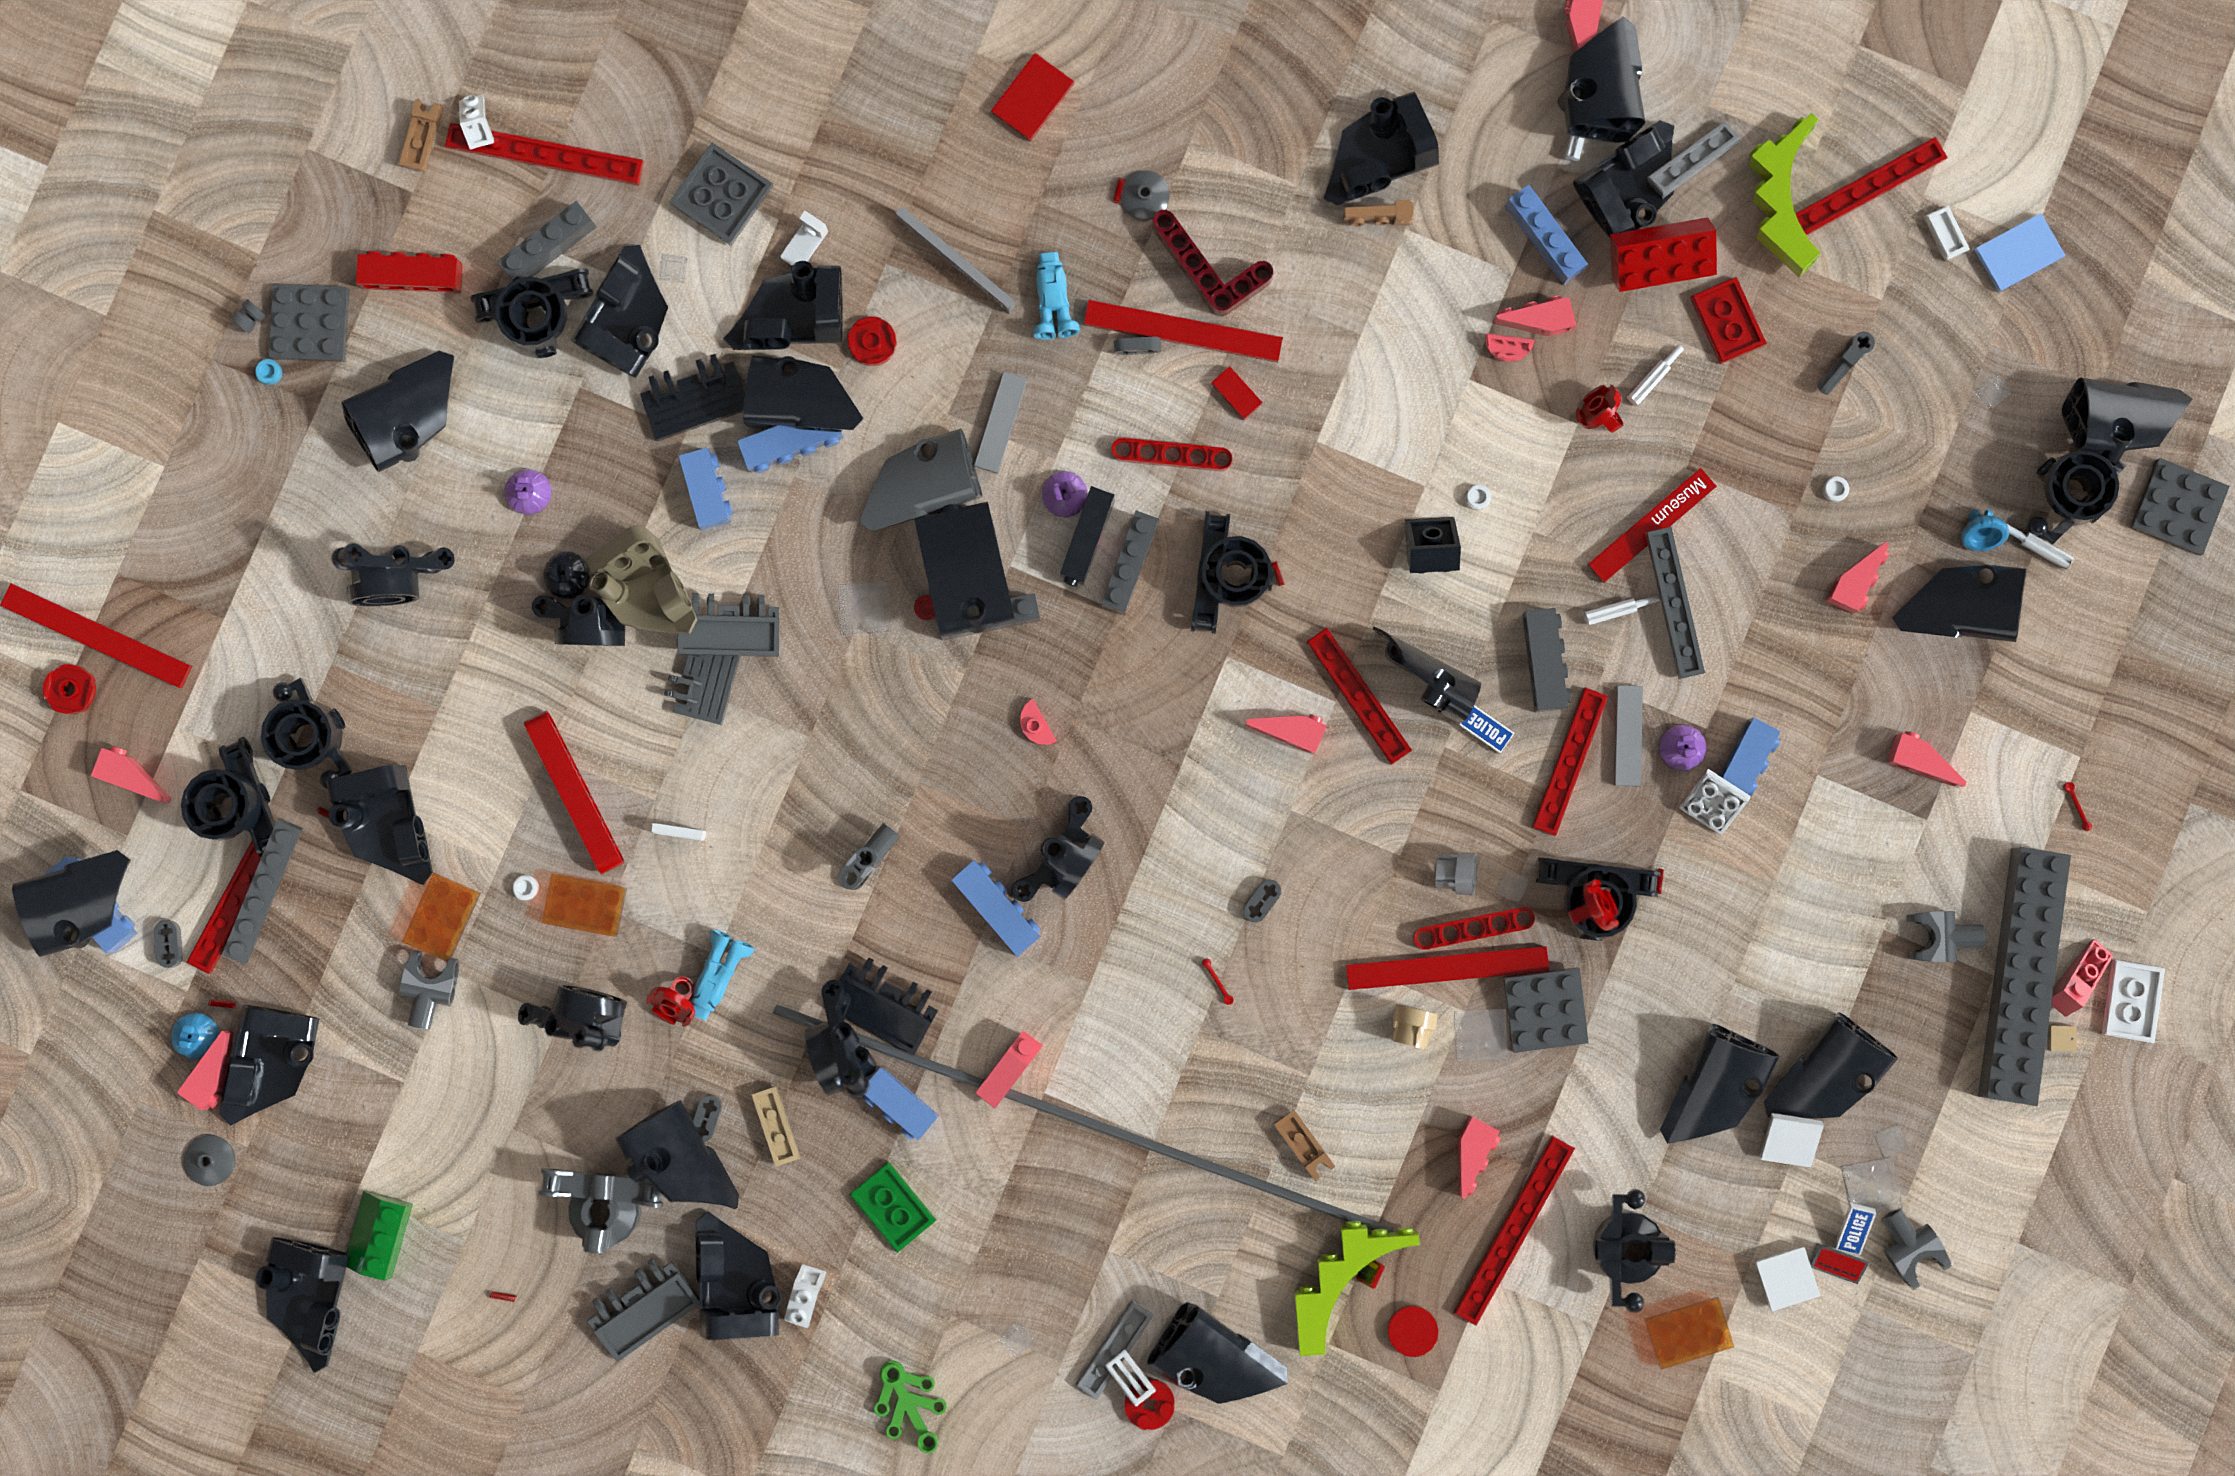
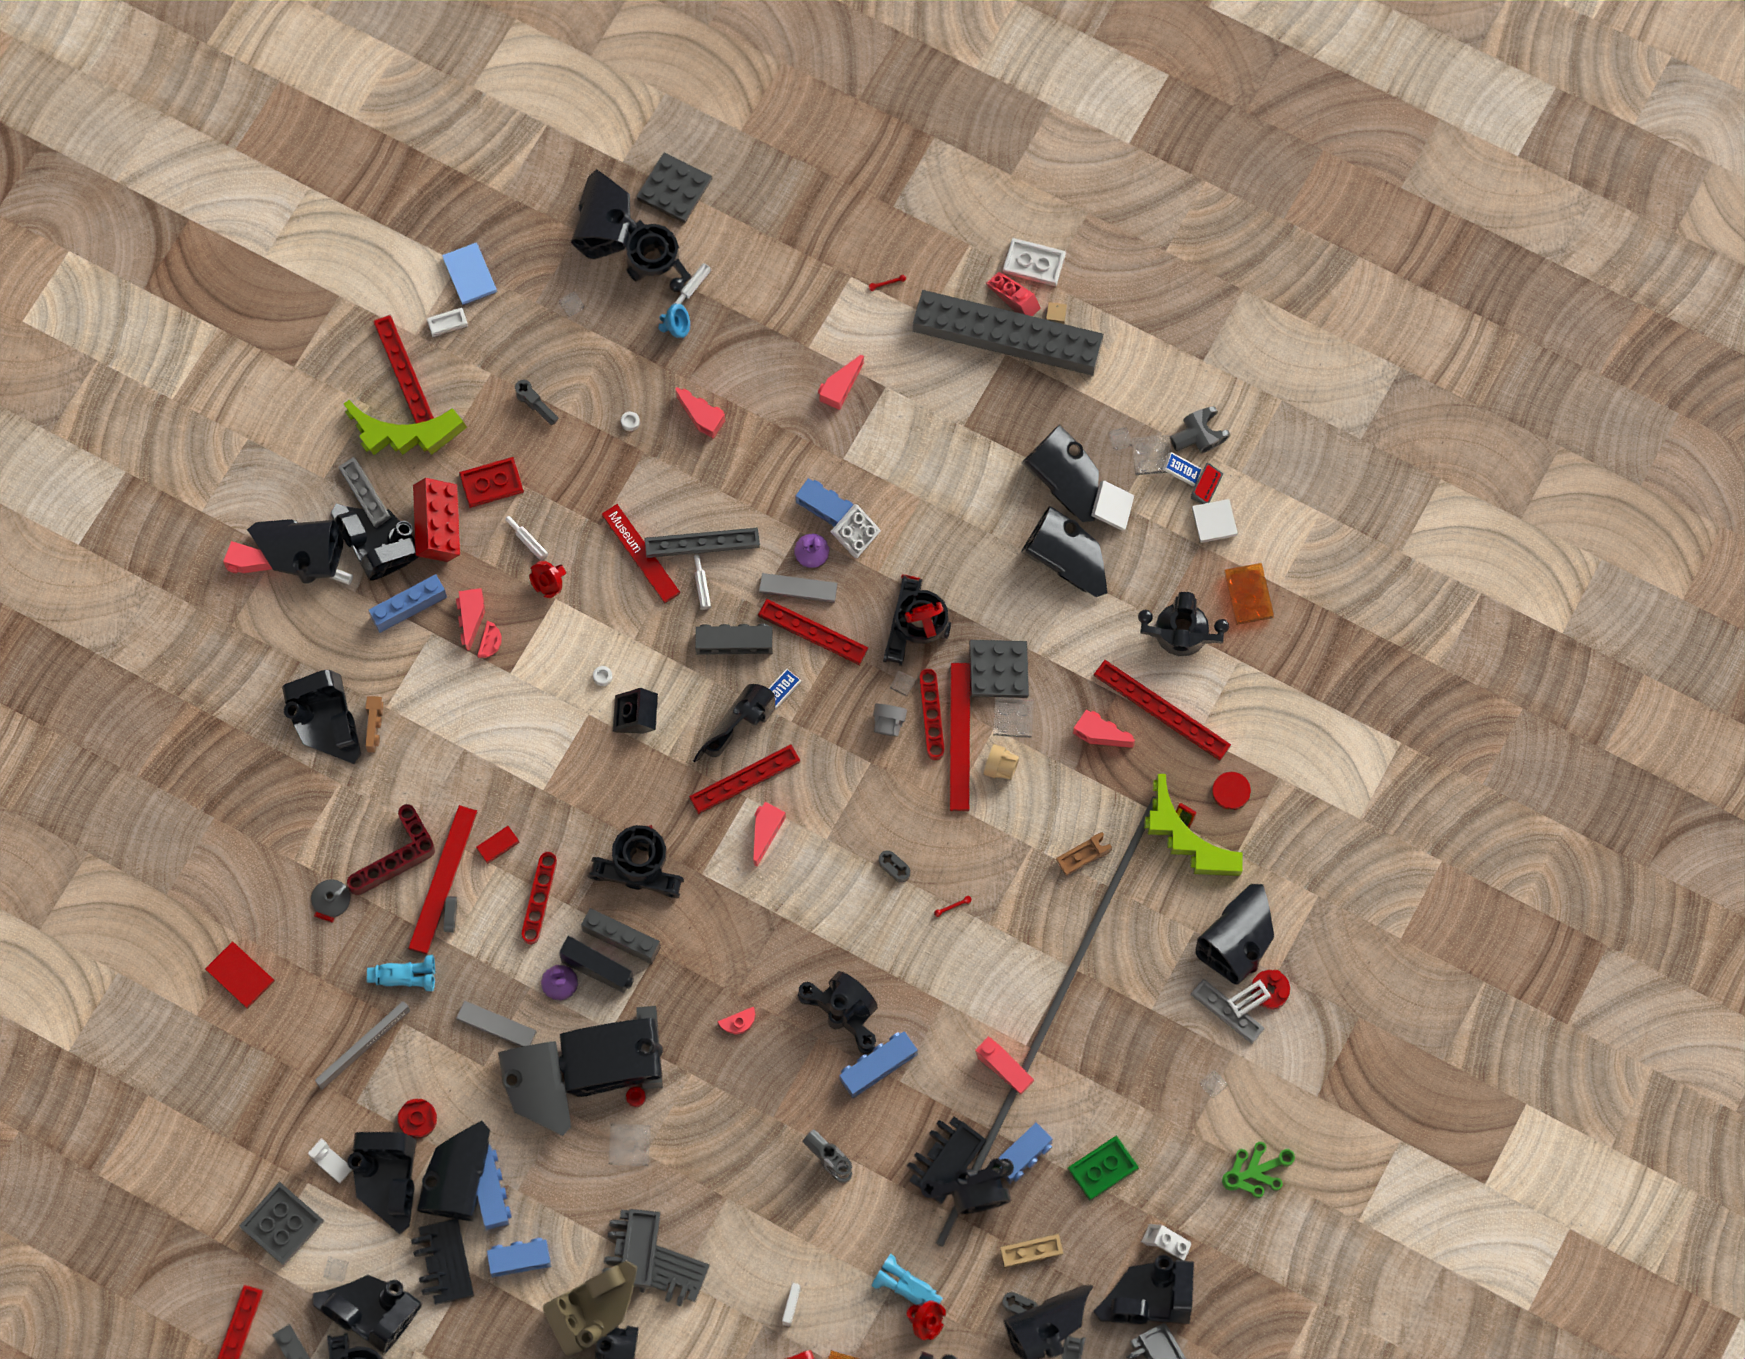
camera: 85 degrees left, 15 degrees down
black panel [1892,564,2027,642] -> none
dark grey connector [1906,911,1985,962] -> none

